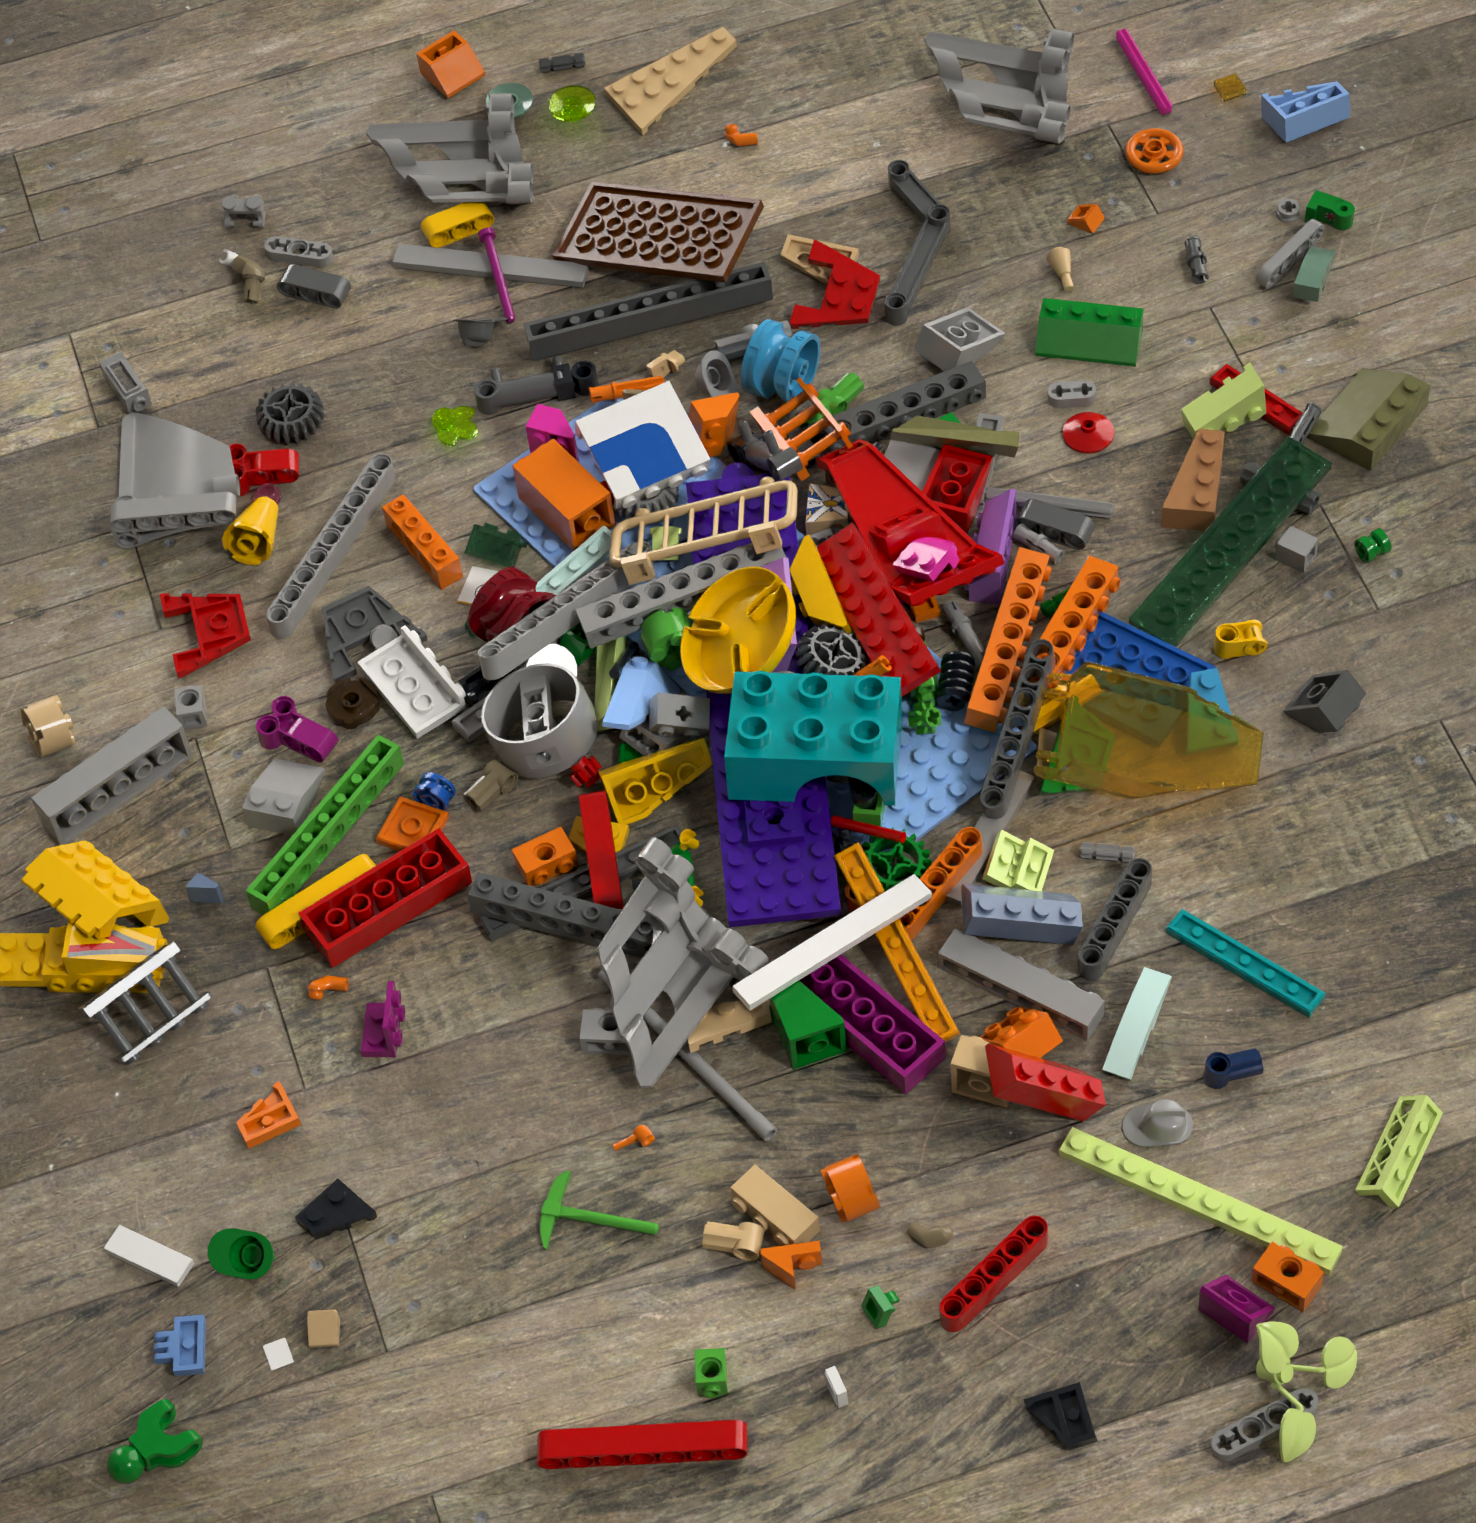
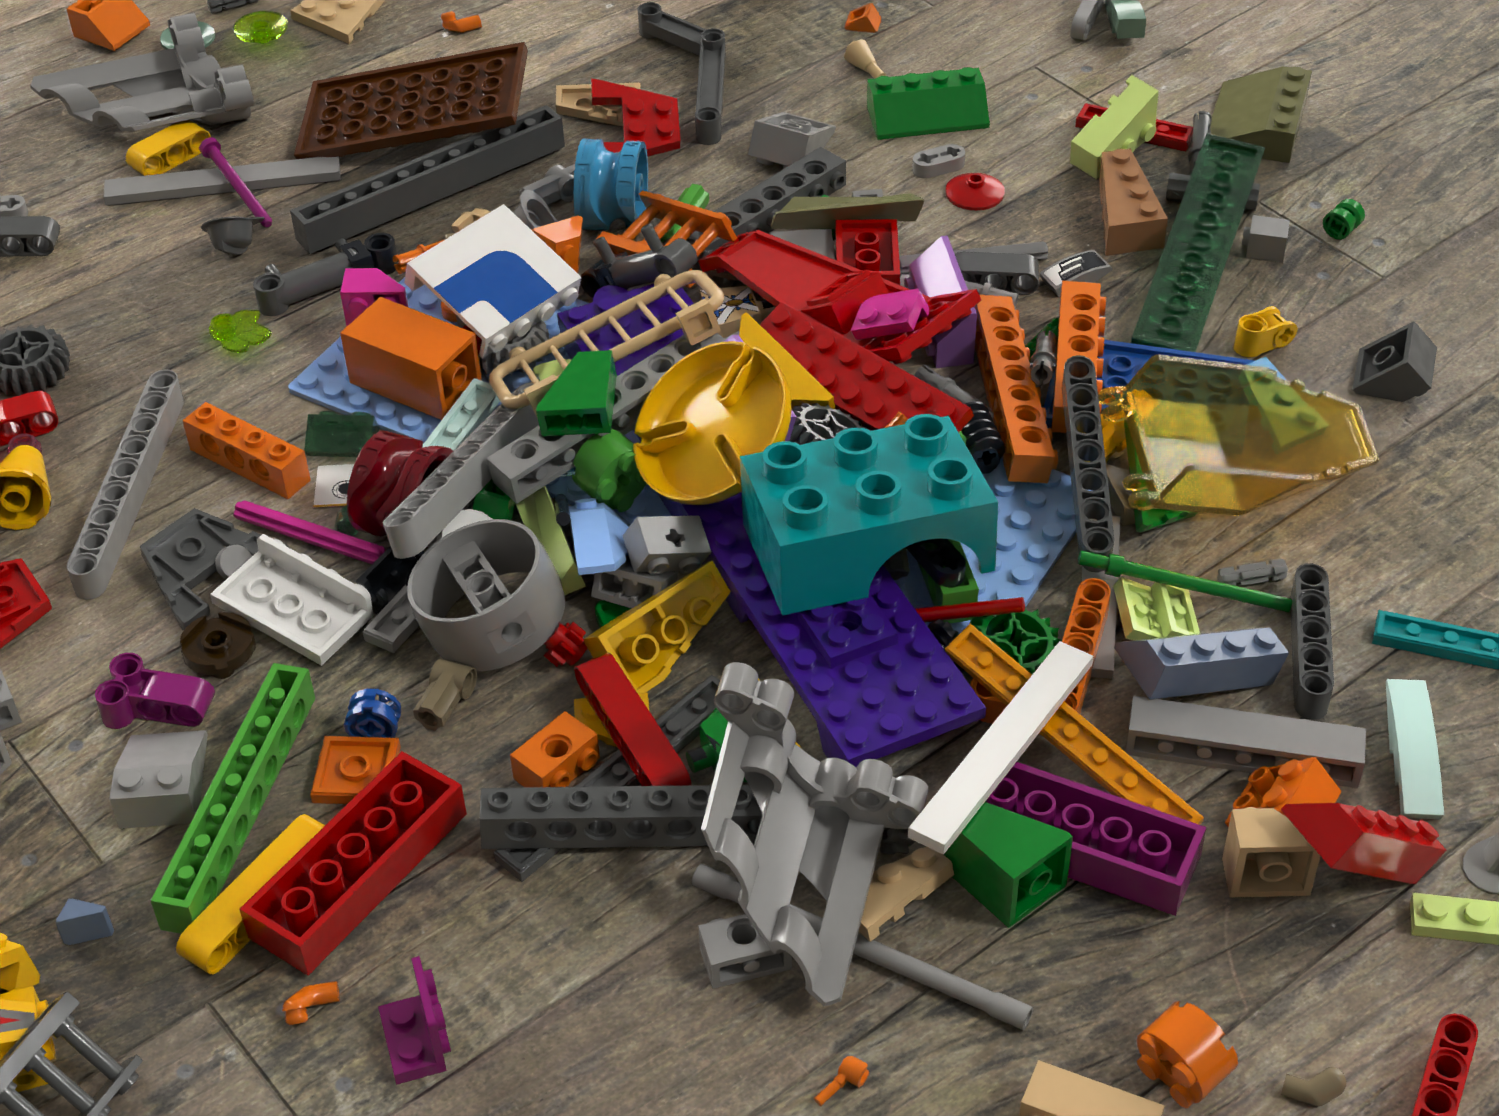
camera: 25 degrees left, 10 degrees down
dark grey pin [1185,236,1209,284] -> none
none -> dark pink axle [233,500,386,564]
none -> green slope [536,350,617,436]
none -> dark grey pin [1030,330,1057,385]
none -> slope [1039,250,1112,297]
none -> green bar [1078,550,1292,612]

